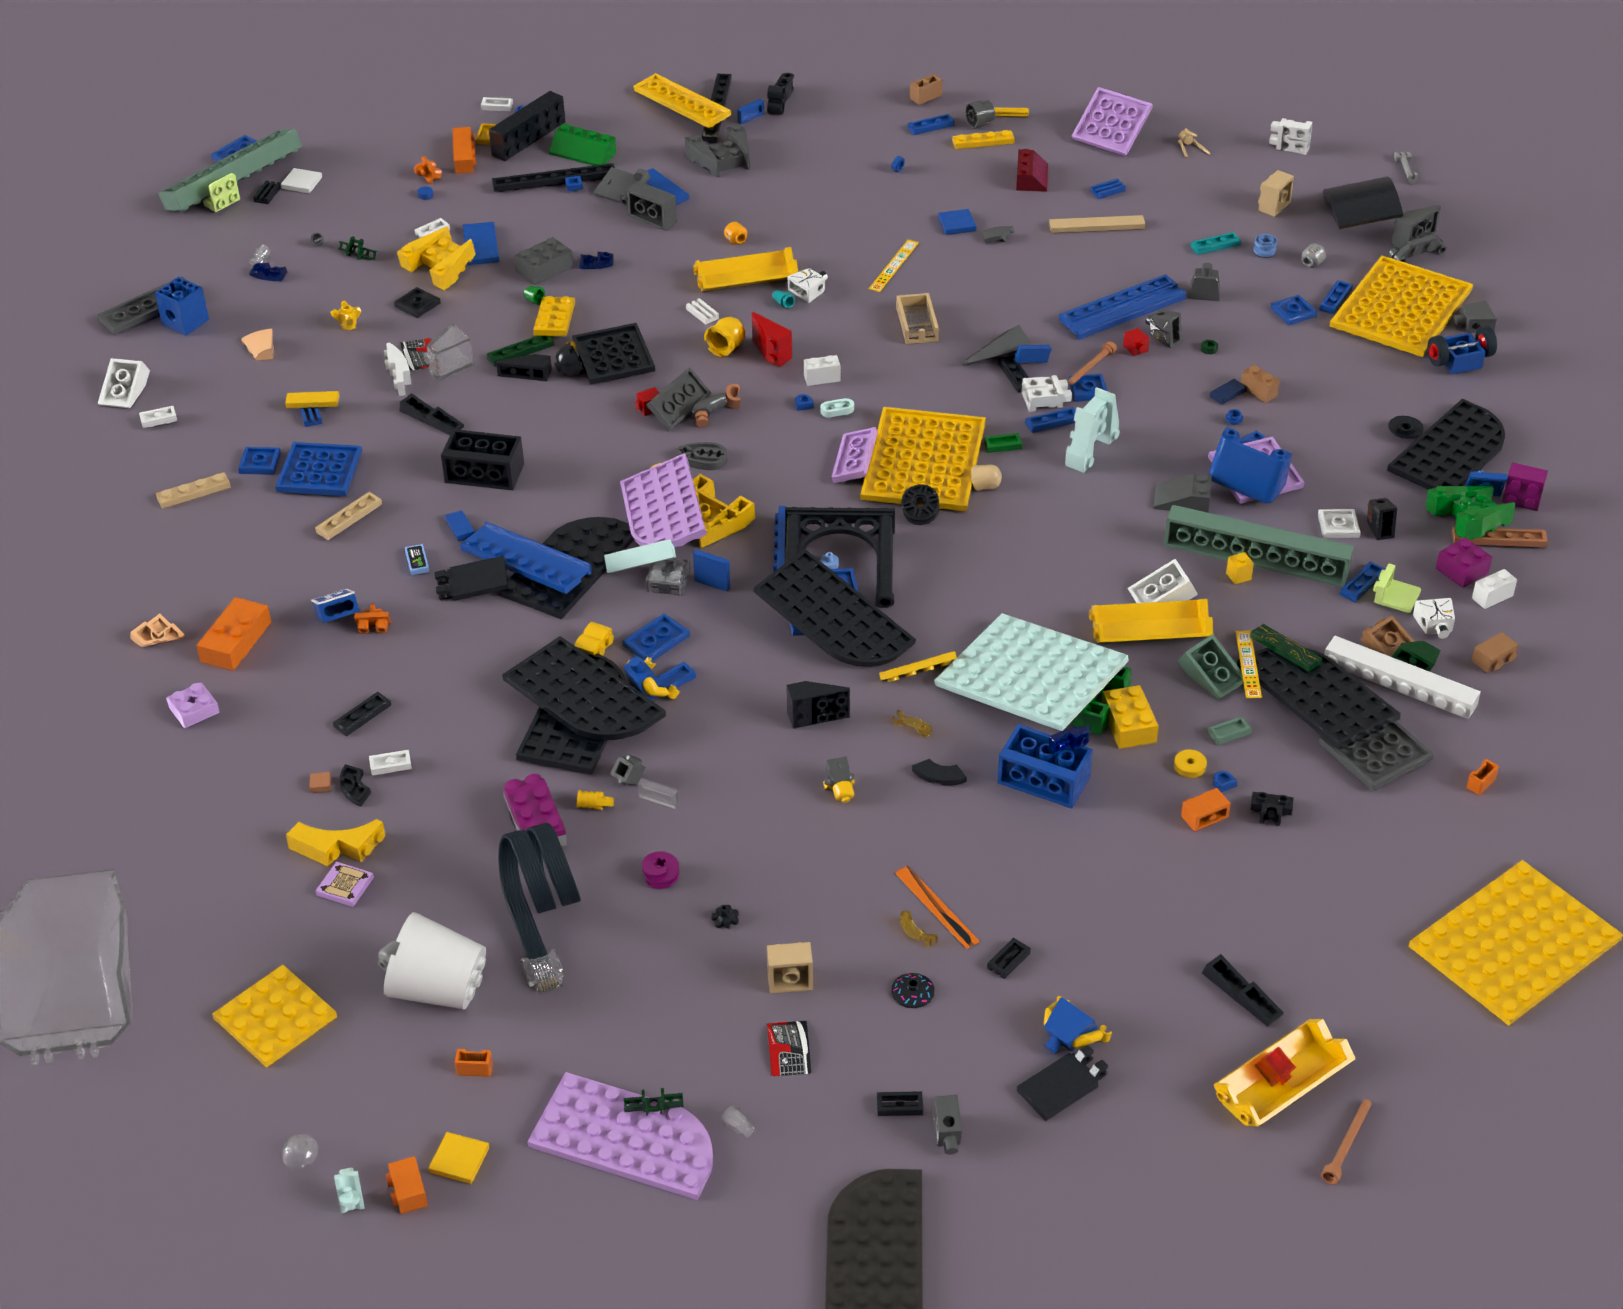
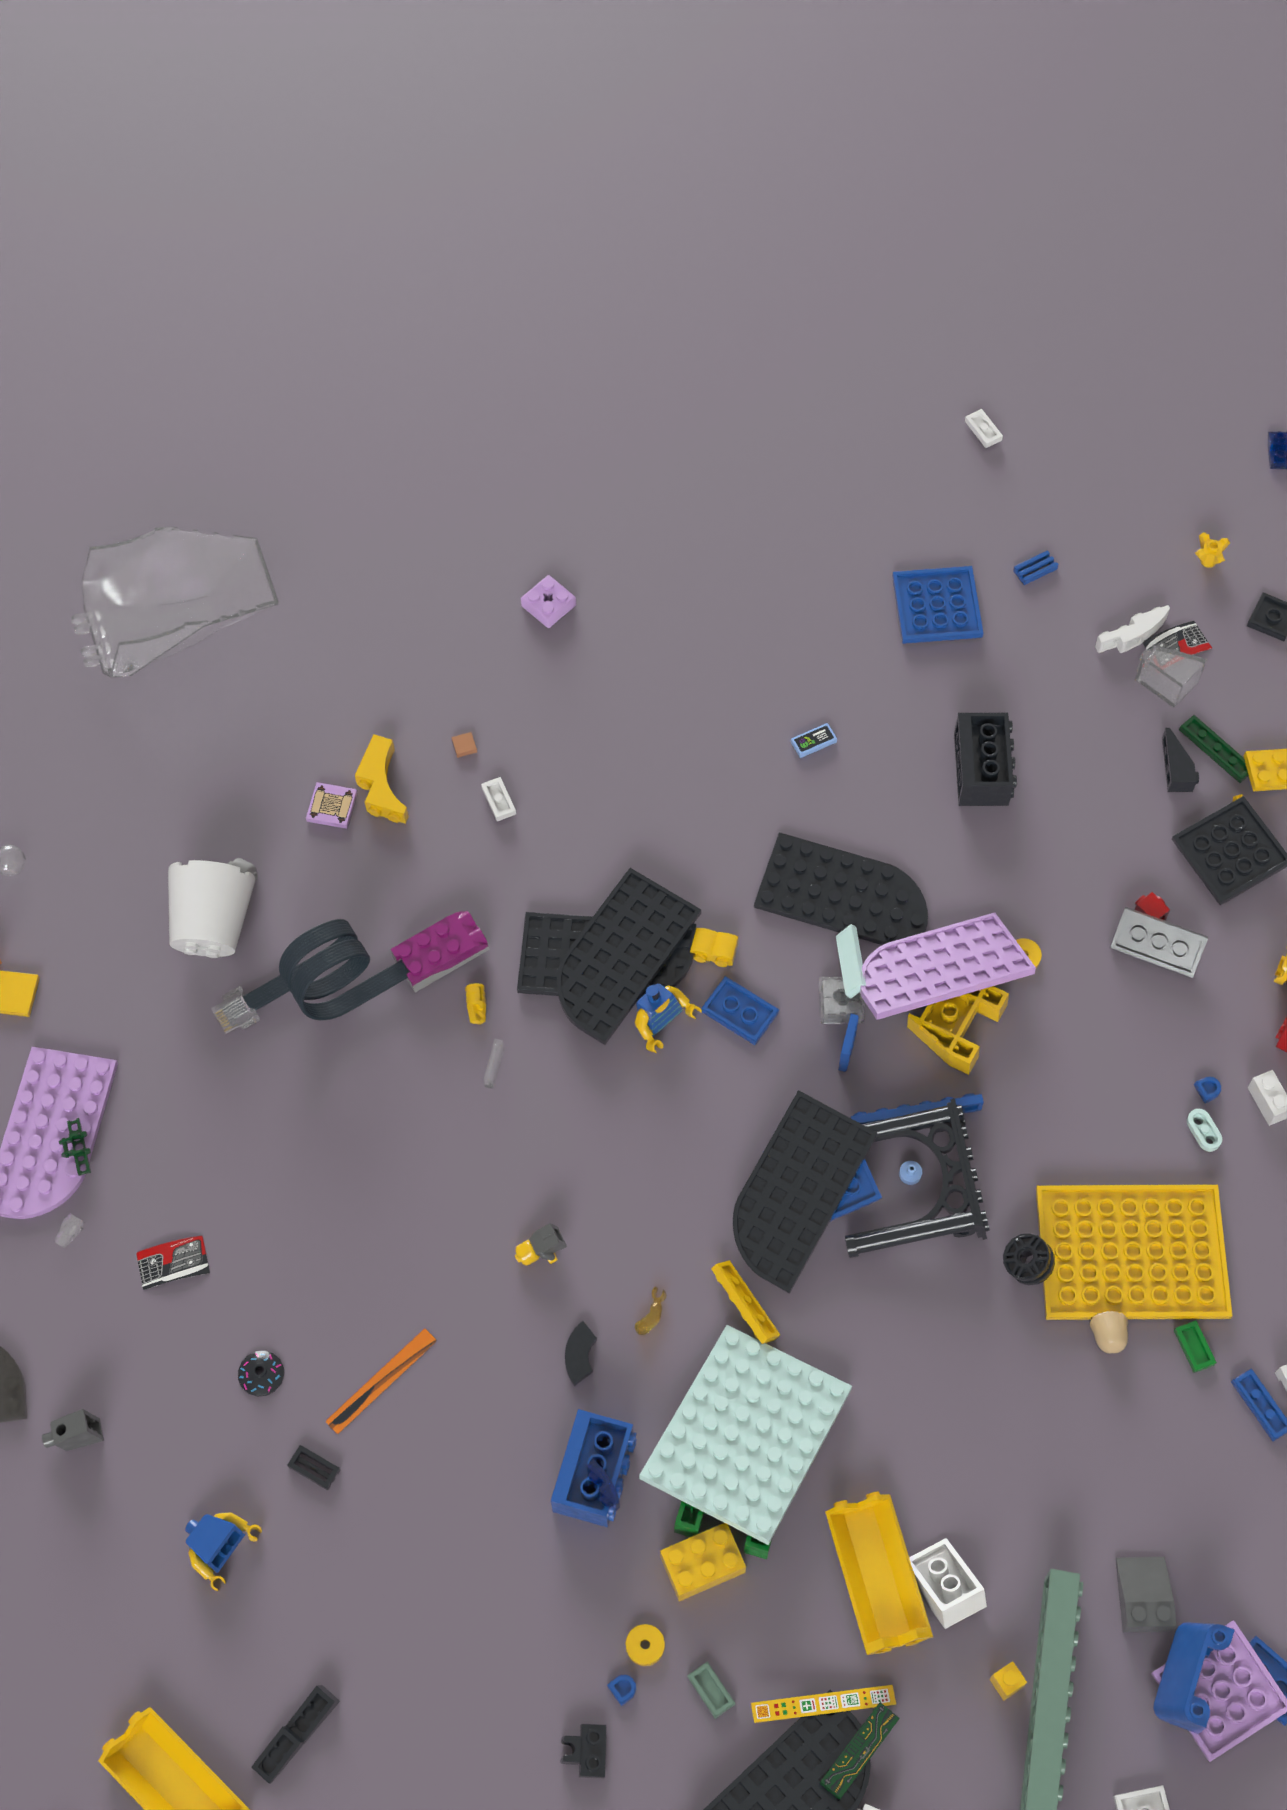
camera: 80 degrees right, 20 degrees up
dark grey plate [97,277,186,335] -> none
white slope [98,358,150,408] -> none
light nougat slope [131,614,185,647] -> none
blue brick [155,276,209,336] -> none
tan plate [156,472,231,509] -> none
orange brick [196,597,271,671] -> none
yellow plate [212,964,337,1068] -> none
blue tile [238,447,281,475] -> none
light nougat slope [242,329,274,360] -> none
yellow tile [285,391,339,408] -> none
blue piece [311,589,360,623] -> none
tan plate [315,492,382,540] -> none
black tile [333,692,391,736] -> none
black tile [340,764,371,807] -> none
orange hips [354,603,391,634] -> none
black slope [399,393,464,435] -> none
black tile [435,556,509,601] -> none
blue tile [445,510,475,541] -> none
orange piece [455,1049,493,1077] -> none
blue plate [460,522,592,594] -> none
black cylinder [554,342,585,377] -> none
dark grey brick [610,754,646,786] -> none
magenta piece [642,851,680,889] -> none
blue tile [656,662,696,690] -> none
dark grey piece [676,442,727,470] -> none
piece [692,384,741,427] -> none
black plant [711,905,739,928] -> none
tan brick [767,942,813,994] -> none
black slope [786,681,850,729] -> none
lavender plate [831,427,878,483] -> none
black tile [877,1091,923,1116] -> none
clear yellow arm [899,910,938,947] -> none
black tile [1017,1045,1108,1121] -> none
light aqua wedge [1065,387,1120,473] -> none
sand green slope [1177,634,1244,700] -> none
orange brick [1181,788,1231,831] -> none
clear red brick [1254,1046,1296,1087] -> none

